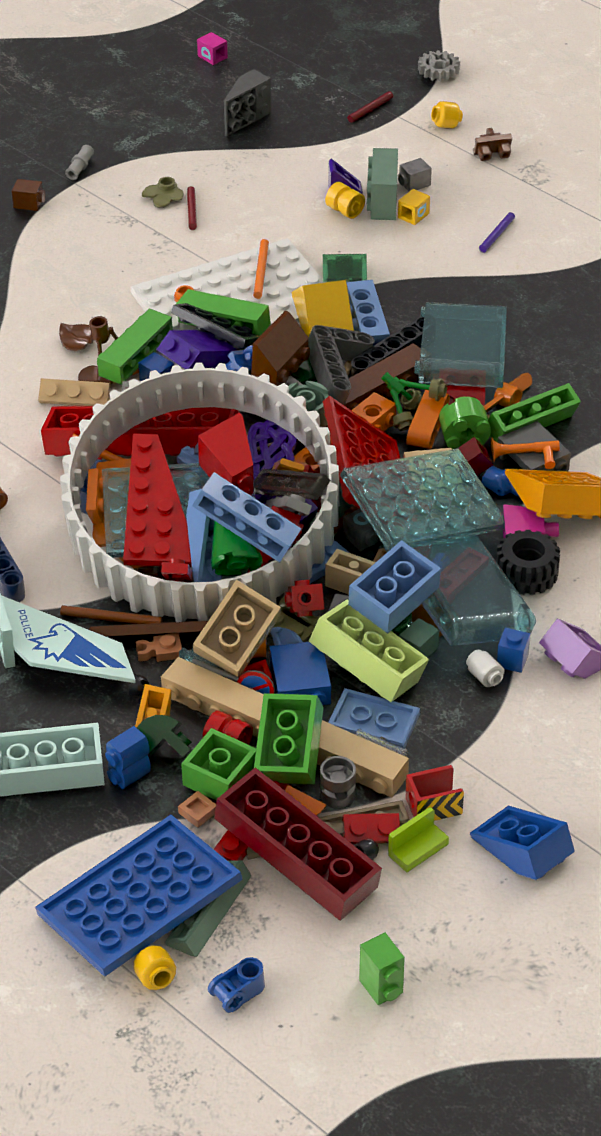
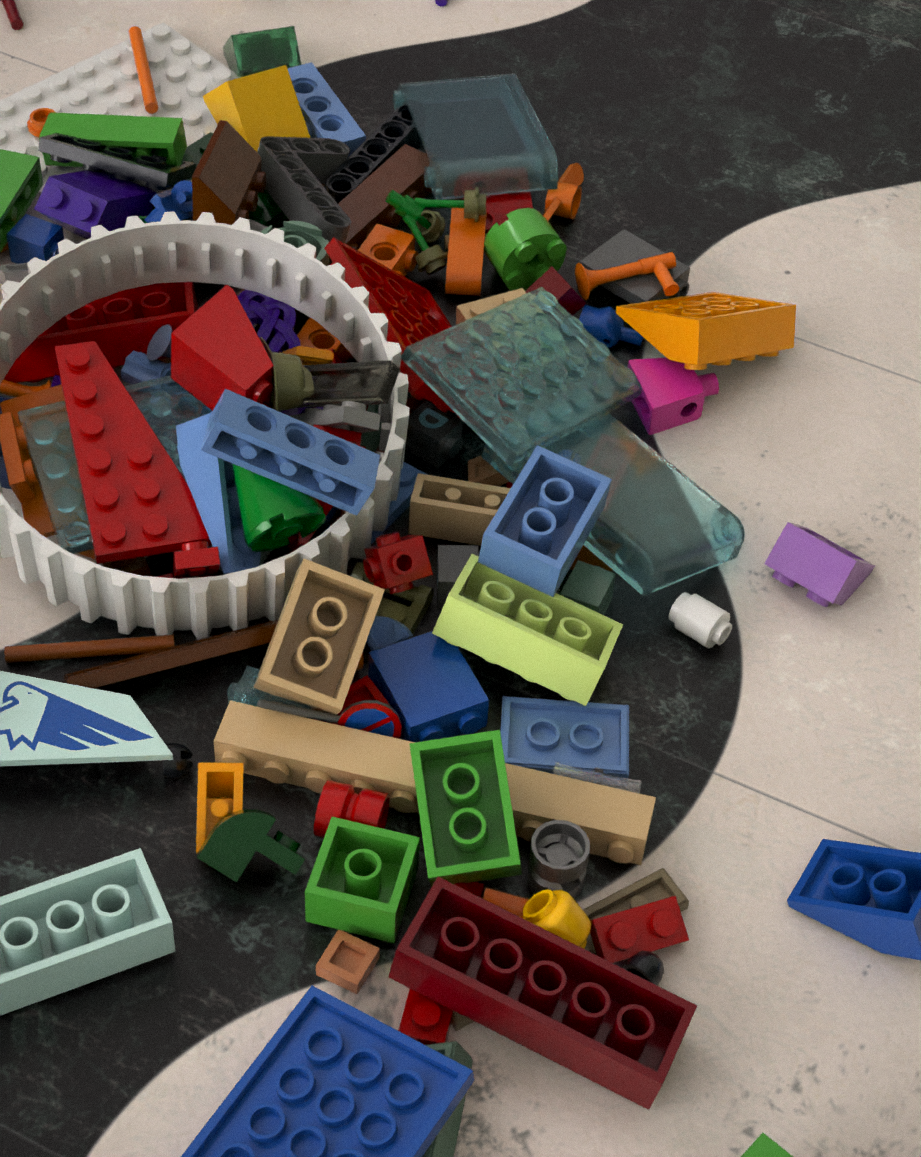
camera: 20 degrees left, 5 degrees up
blue brick [105,726,151,789] -> none
nougat plate [136,633,183,662] -> none
lime panel [388,807,449,872] -> none
red piece [405,765,464,821] -> none
bright green brick [488,383,581,443] -> none
black tyre [495,530,560,595] -> none
blue brick [497,627,531,673] -> none
none -> olive piece [259,337,314,412]
none -> yellow head [522,889,591,949]

